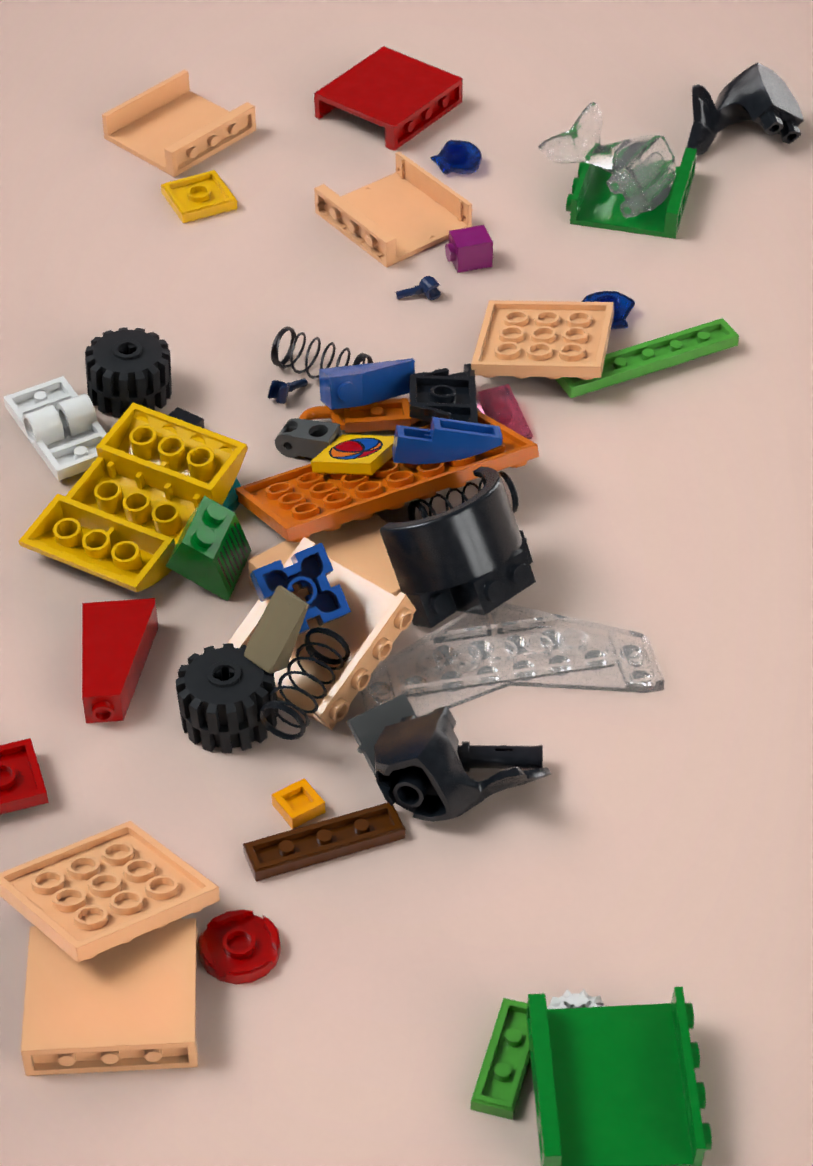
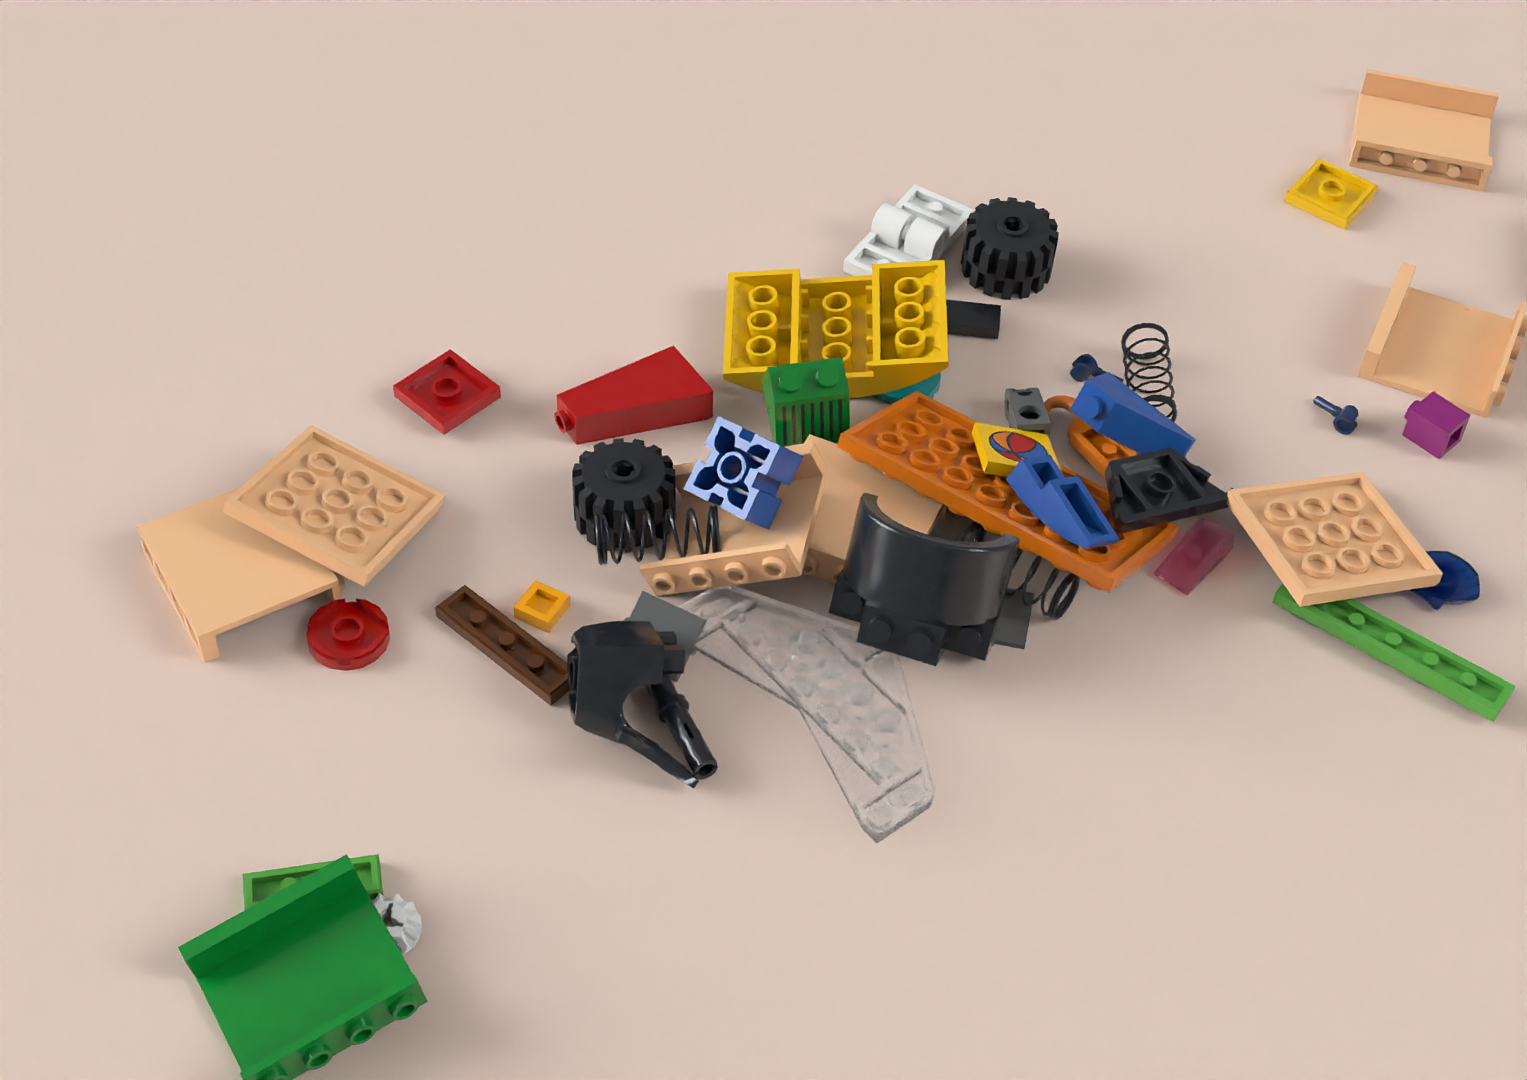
camera: 60 degrees right, 5 degrees up
dark tan slope [244,585,309,673] -> none

